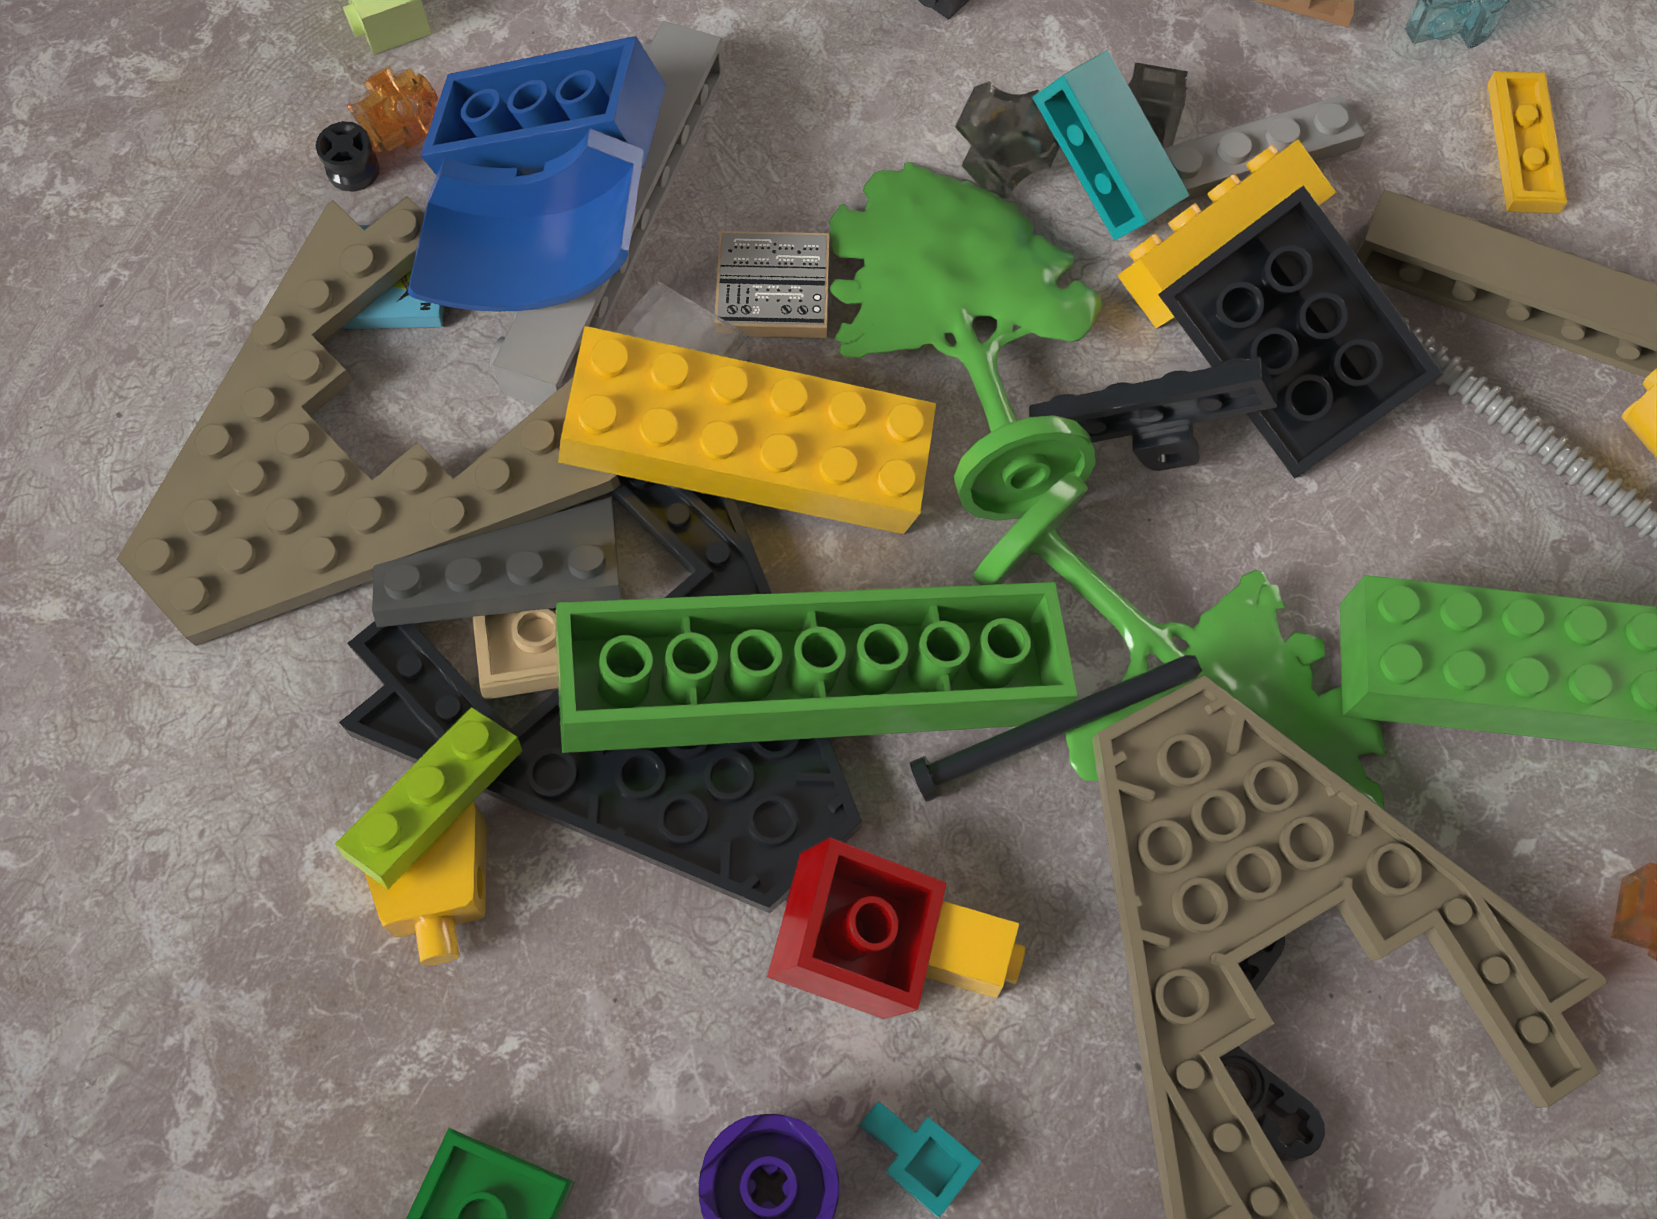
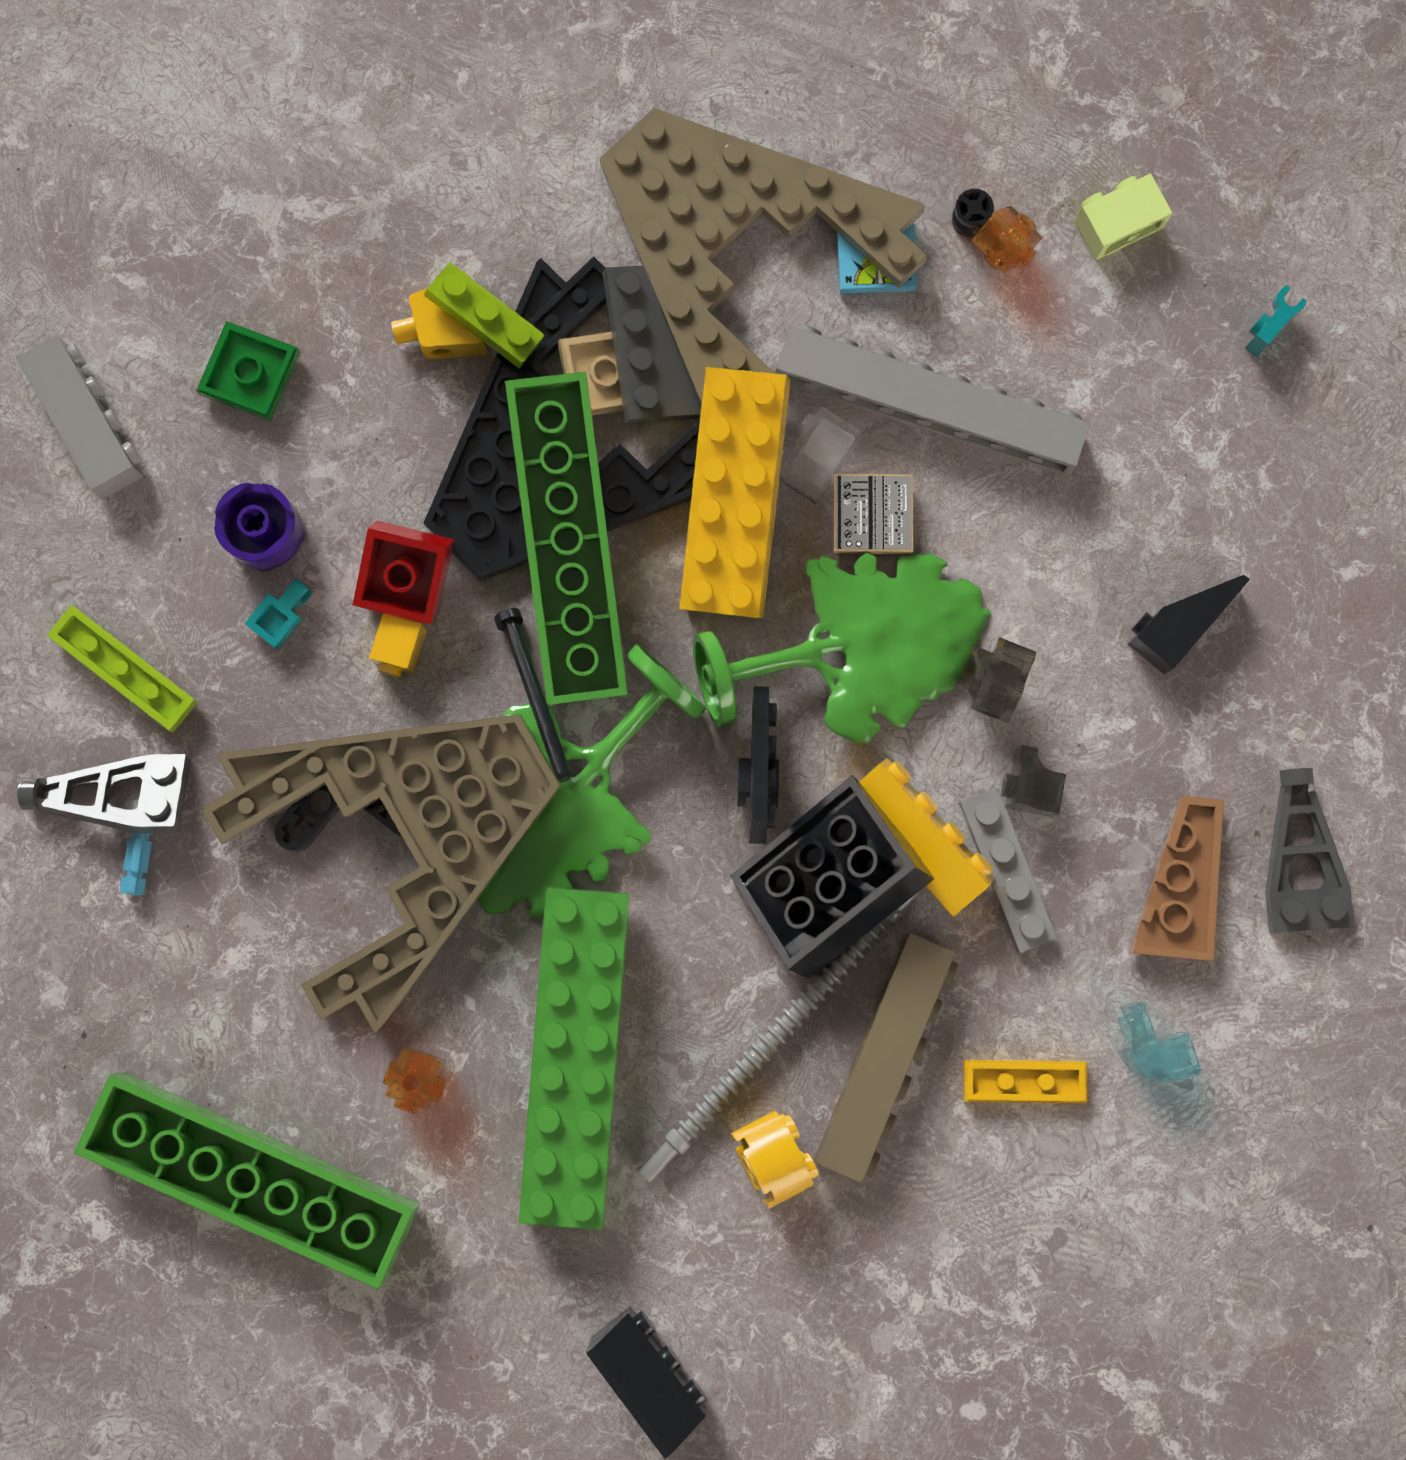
camera: 90 degrees right, 15 degrees up
blue panel [408,129,644,312] -> none
blue brick [420,36,666,176] -> none
teal brick [1032,49,1190,241] -> none

